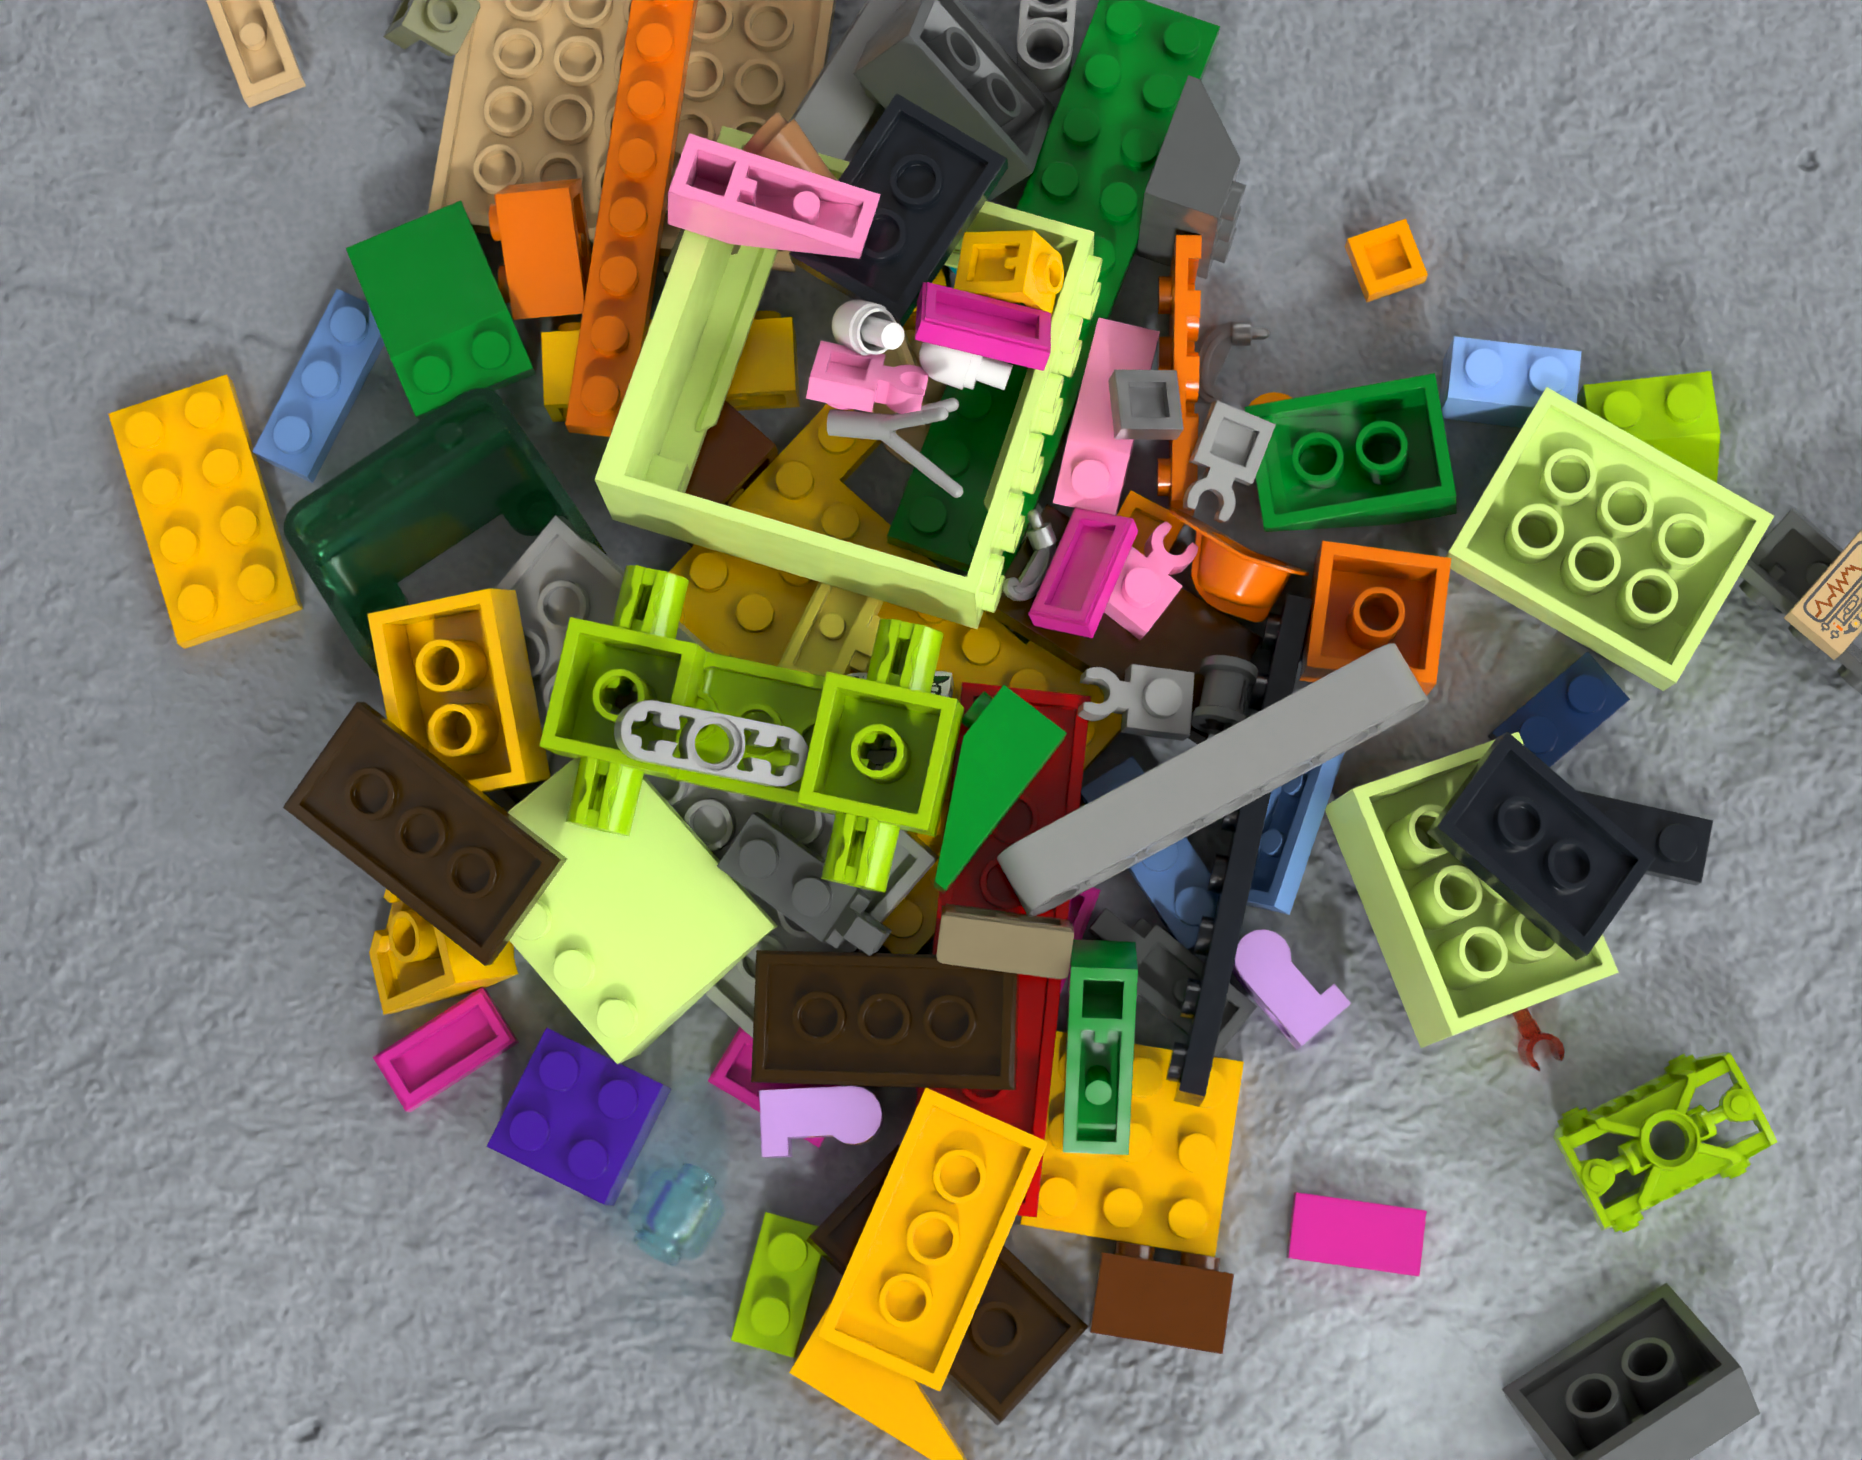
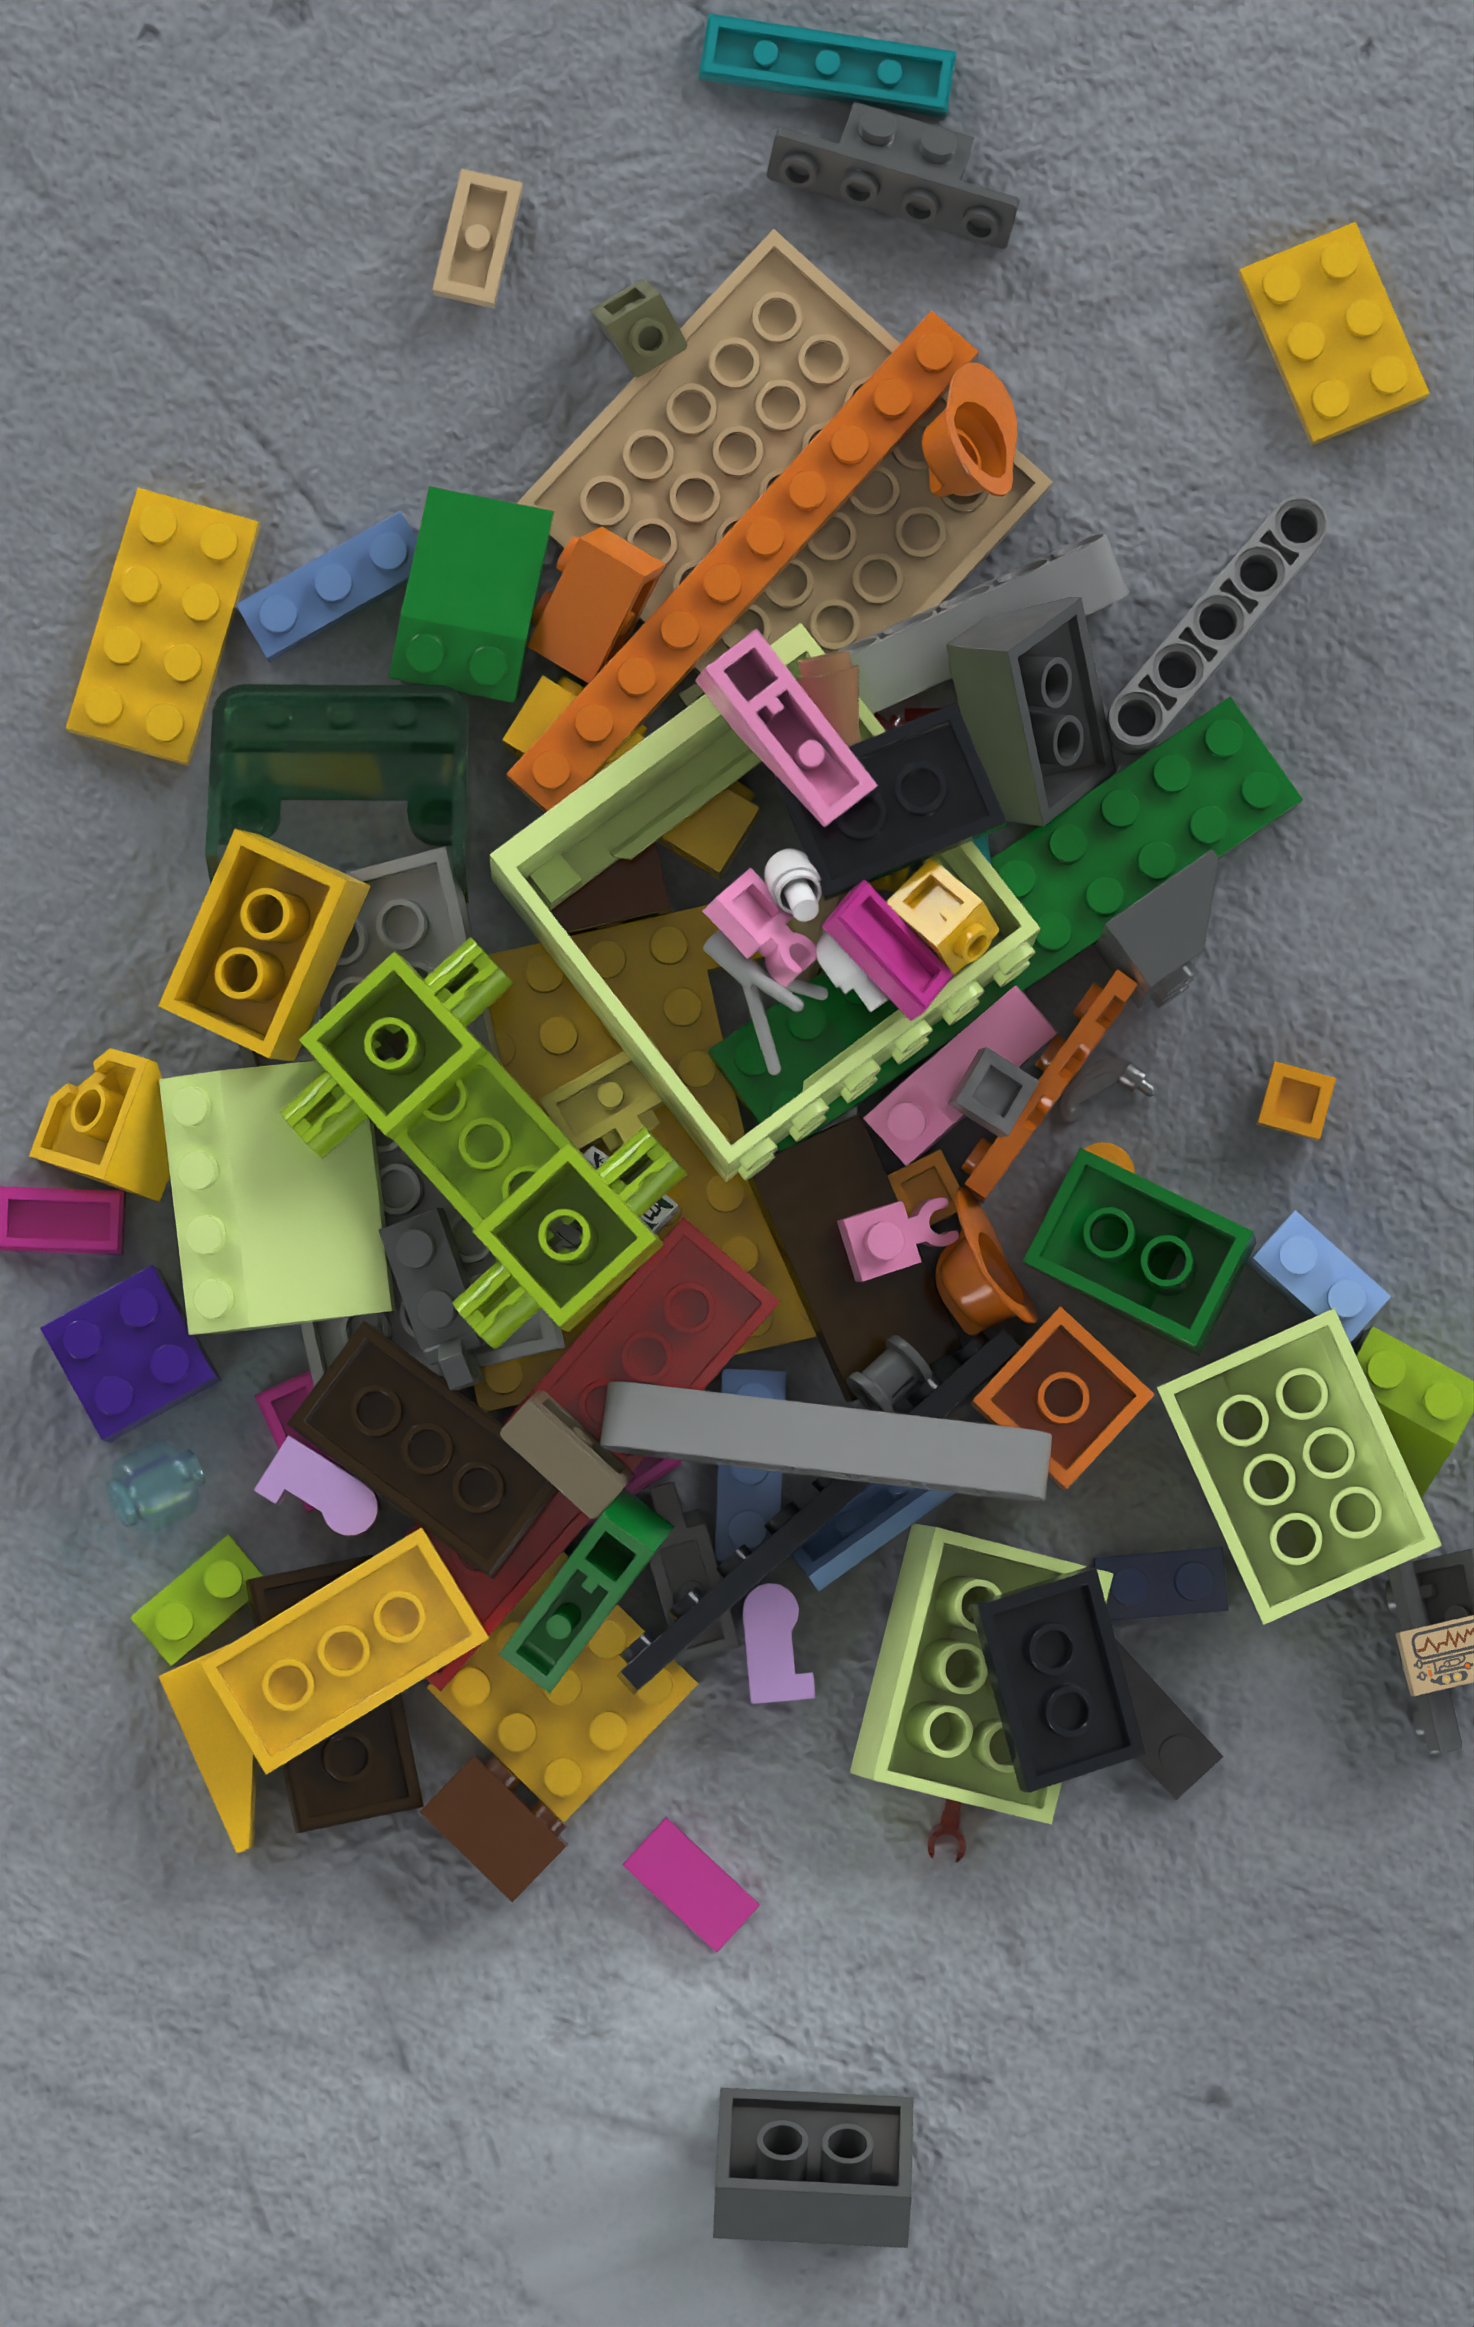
camera: 30 degrees right, 5 degrees up
dark brown tile [283,702,567,966] -> none
light grey beam [614,700,809,786] -> none
green slope [934,685,1067,895] -> none
flat silver piece [1003,509,1057,601] -> none
dark pink tile [1029,507,1138,638] -> none
light grey plate [1077,664,1195,741] -> none
light grey plate [1183,400,1276,523] -> none
lime piece [1553,1052,1778,1233] -> none

